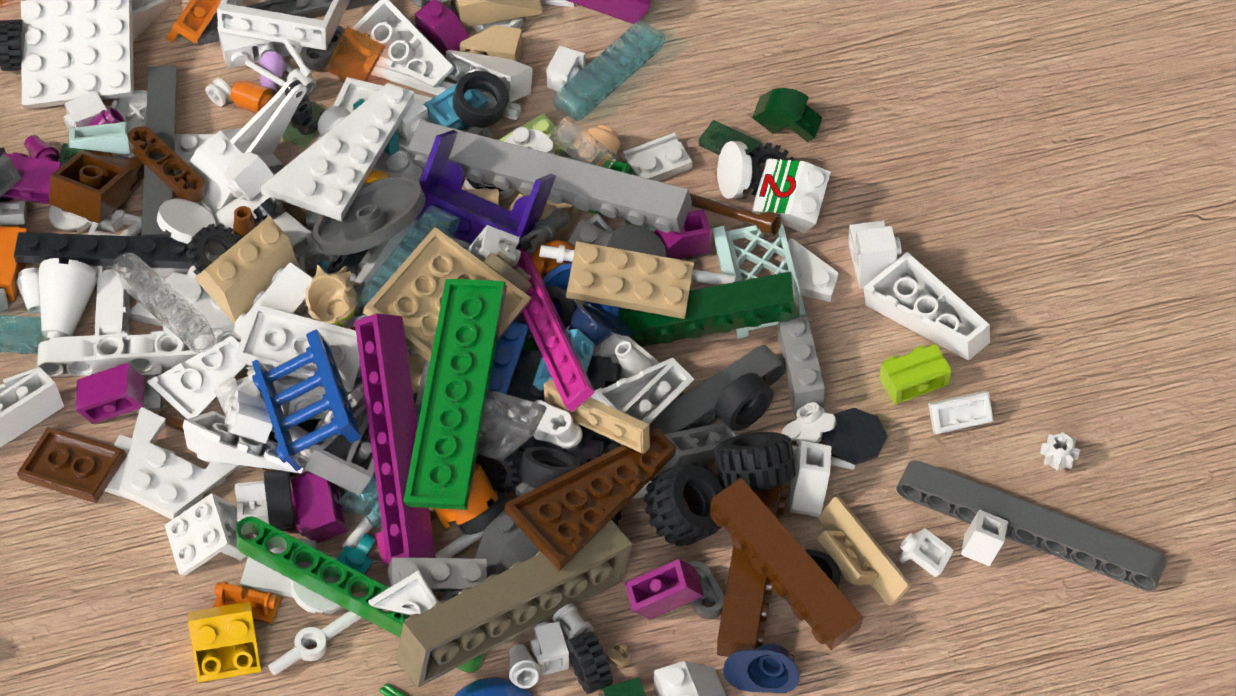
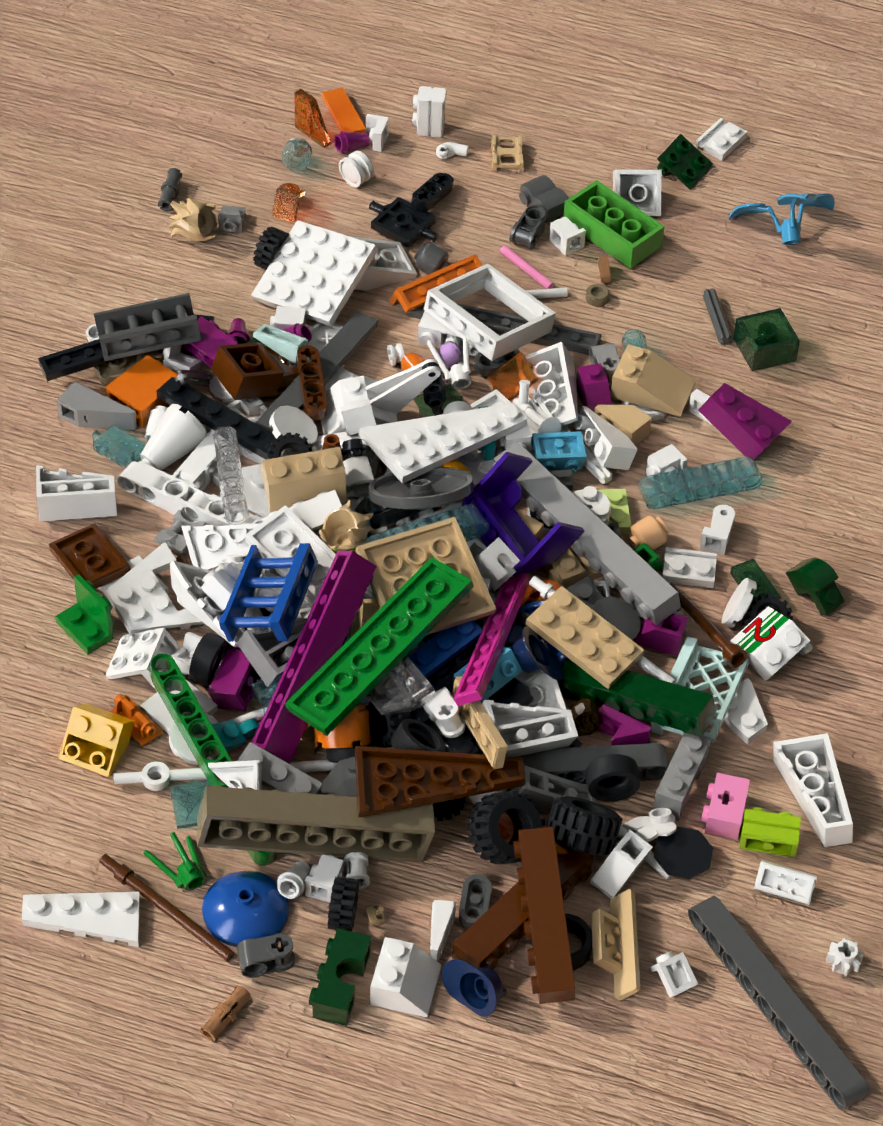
camera: 30 degrees right, 5 degrees down
magenta brick [75,363,145,424] -> none
black tyre [452,71,509,127] -> none
dark tan plate [484,251,532,293] -> none
dark grey pin [520,208,569,254] -> none
clear brick [549,116,617,169] -> none
white cone [615,341,652,379] -> none
magenta brick [625,559,704,620] -> none
white brick [848,220,901,289] -> none
white brick [961,509,1008,566] -> none
none -> green bracket [55,574,114,655]
none -> clear light blue piece [170,780,210,829]
none -> dark grey axle [175,370,213,386]
none -> white slope [430,900,456,962]
none -> white piece [512,380,561,433]
none -> rock [569,698,600,737]
none -> magenta slope [598,704,652,746]
none -> white leg [699,504,735,555]
none -> bright pink brick [701,773,750,840]

